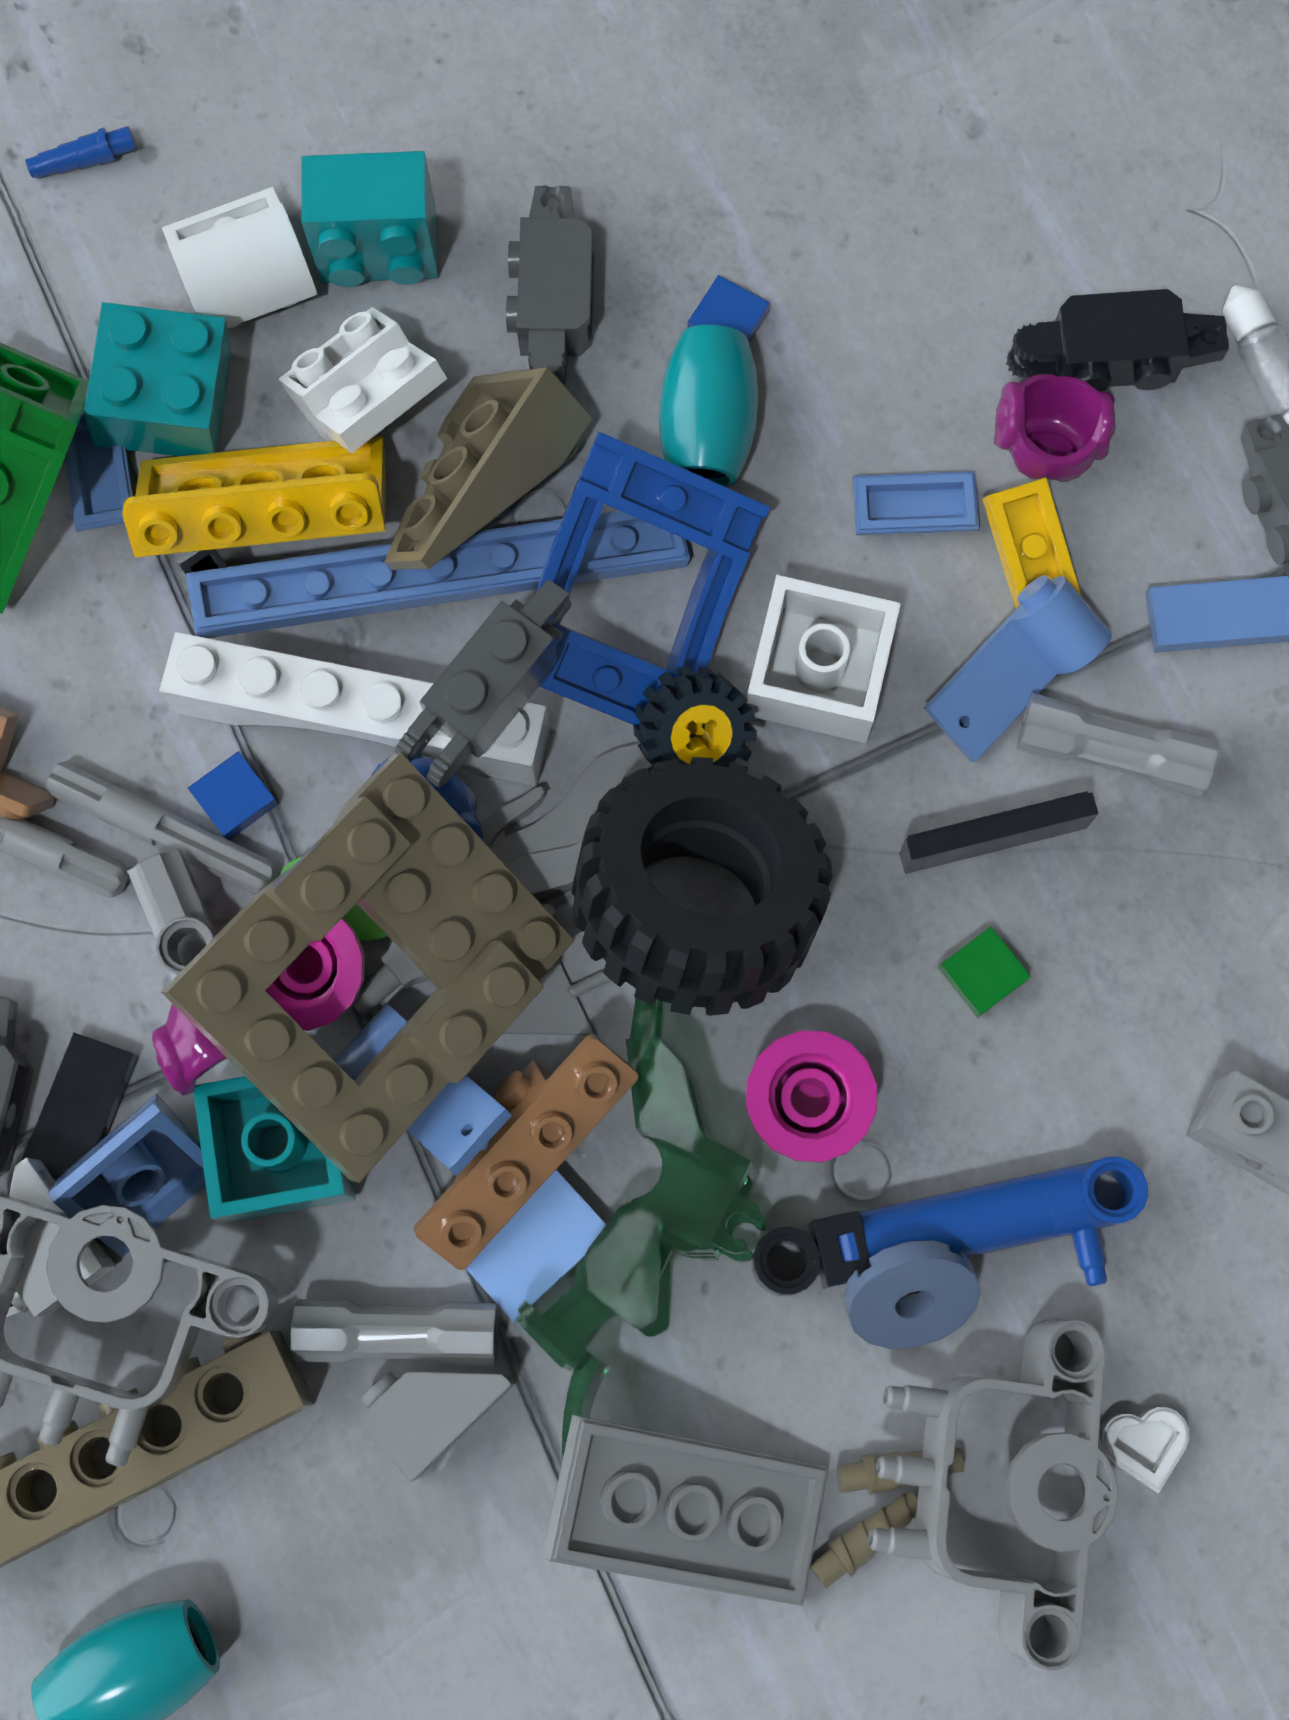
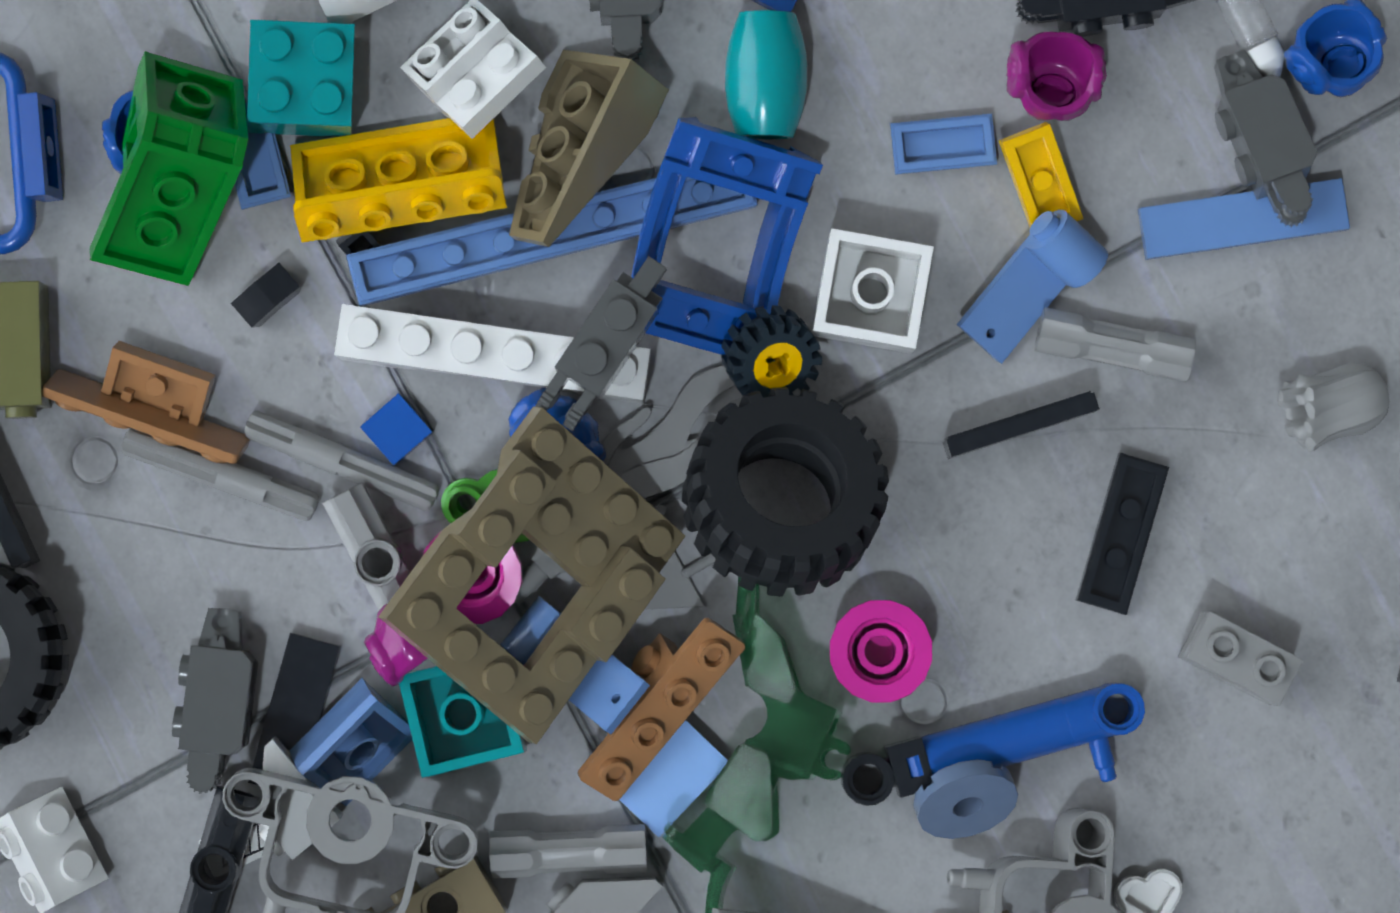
camera: 10 degrees left, 10 degrees up
green tile [938,927,1031,1018] -> none
none -> black piece [231,263,300,328]
none -> black tile [1075,453,1169,615]

